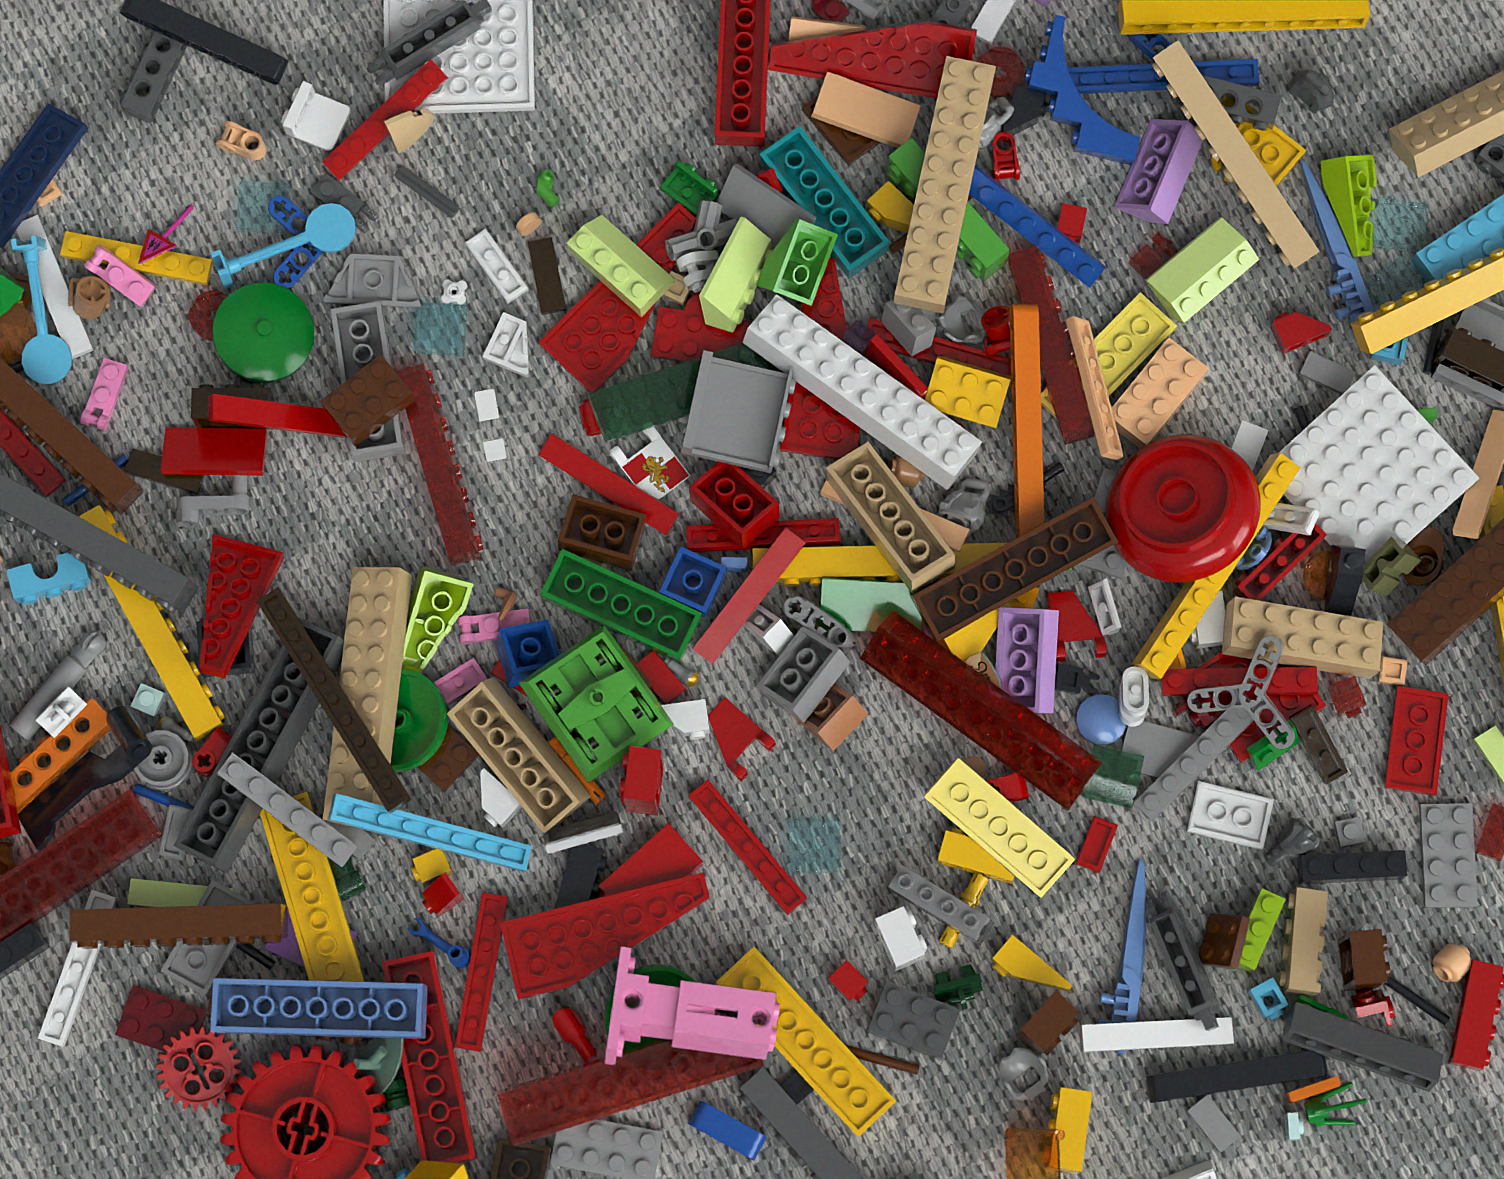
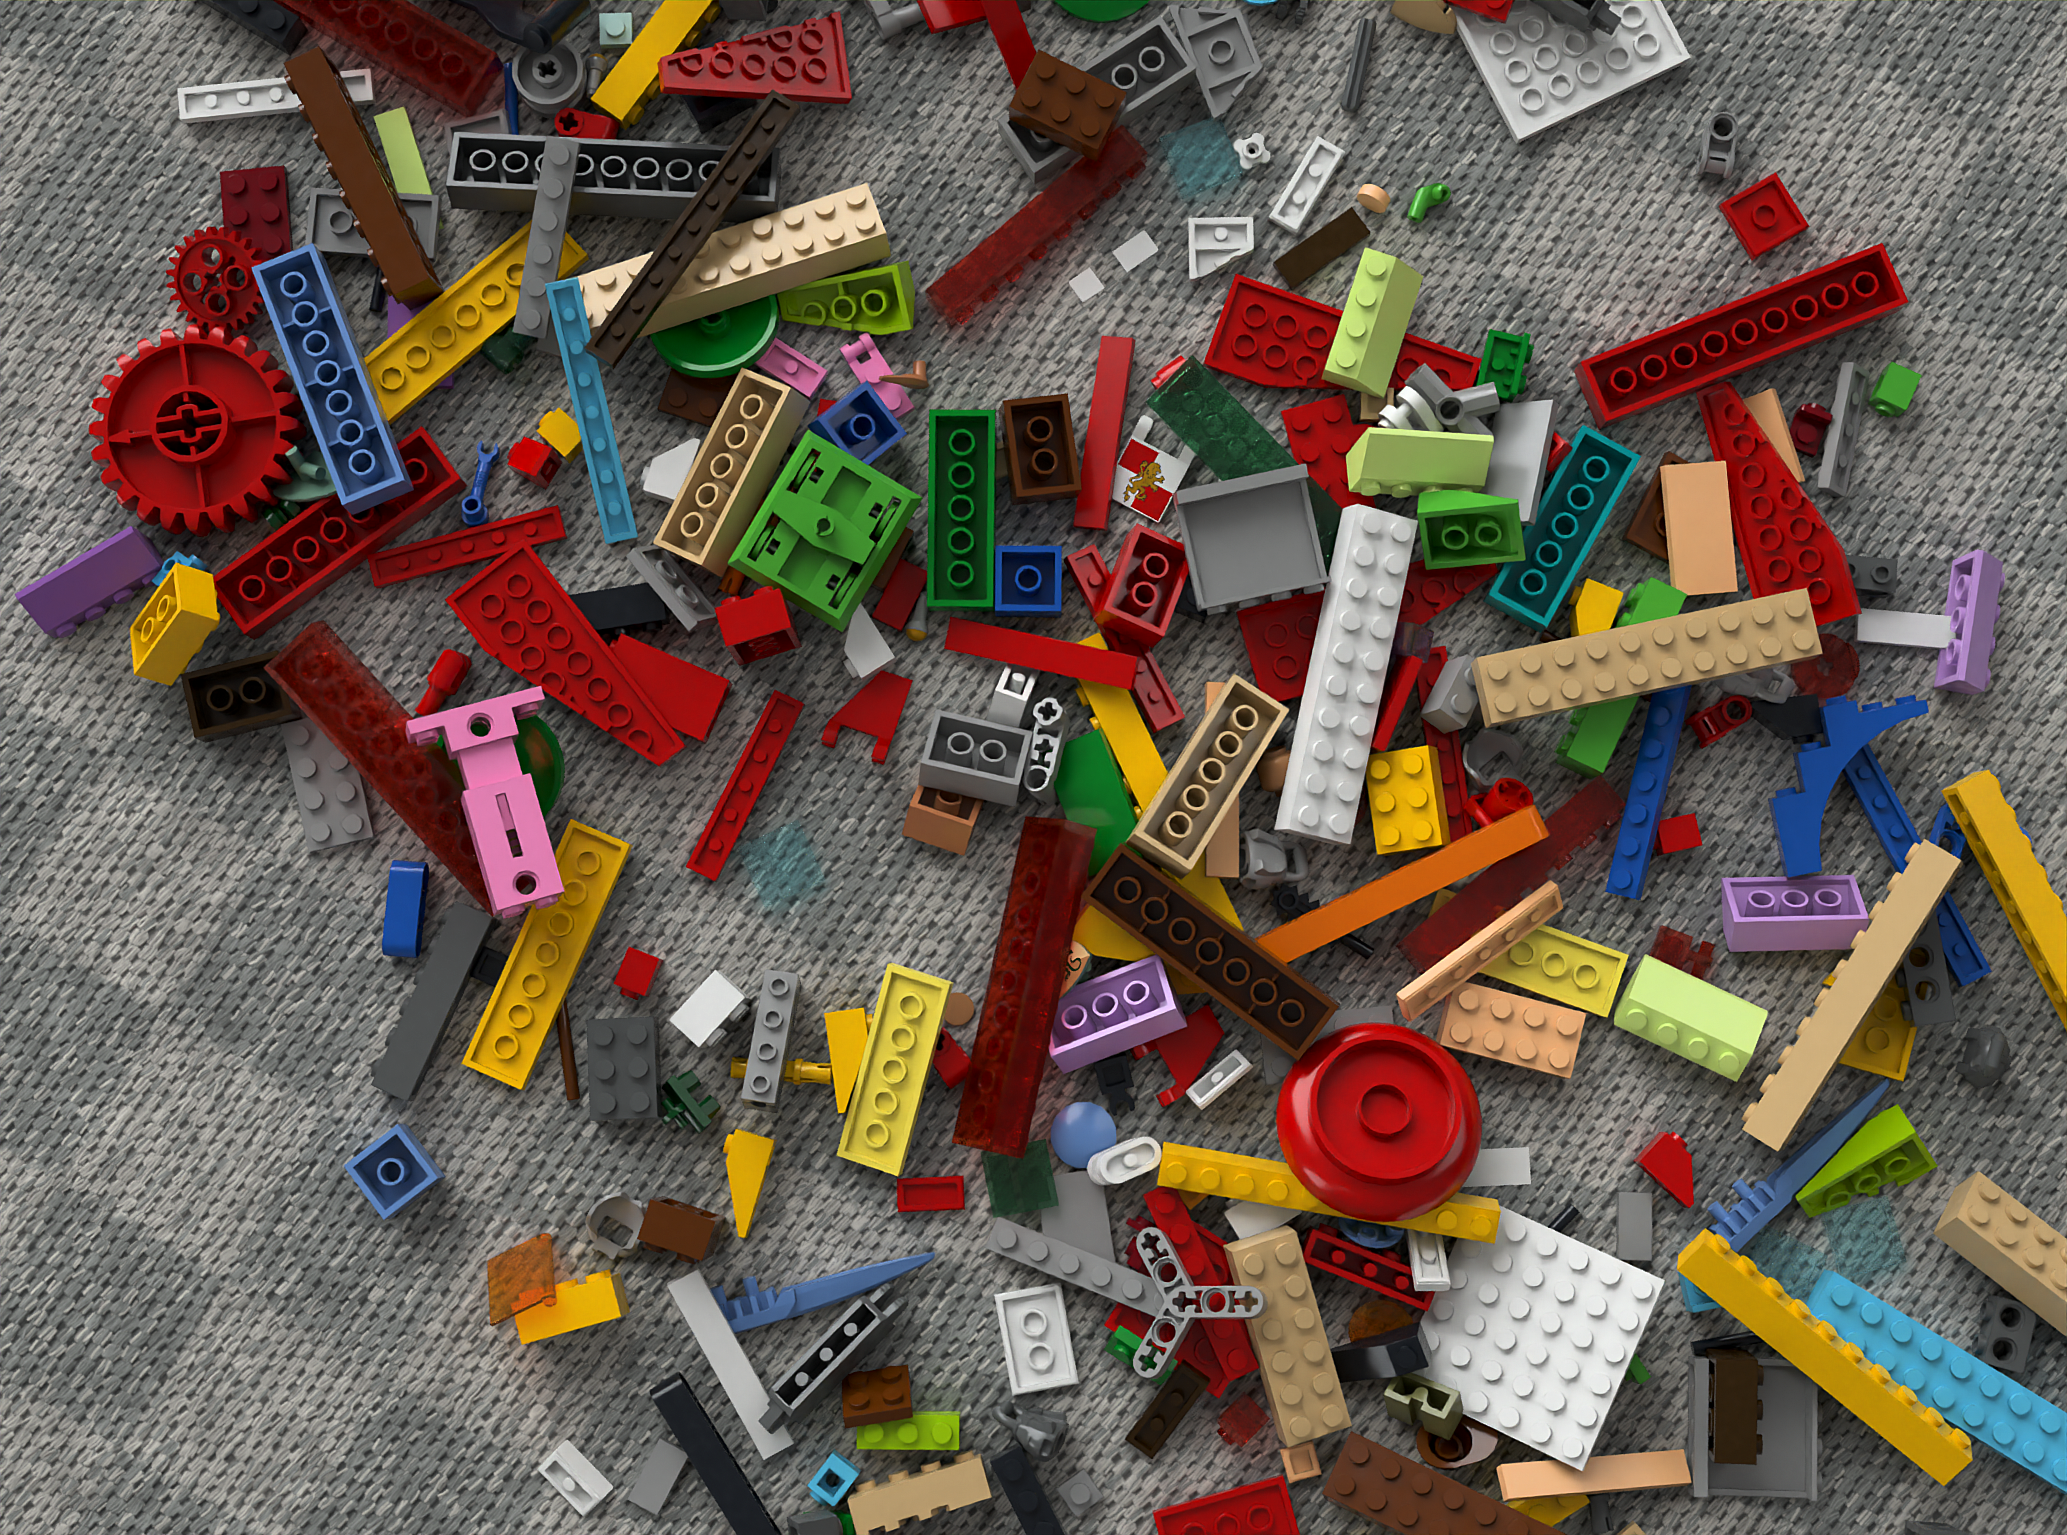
camera: 65 degrees right, 5 degrees up
medium blue tile [721,557,747,572] -> none

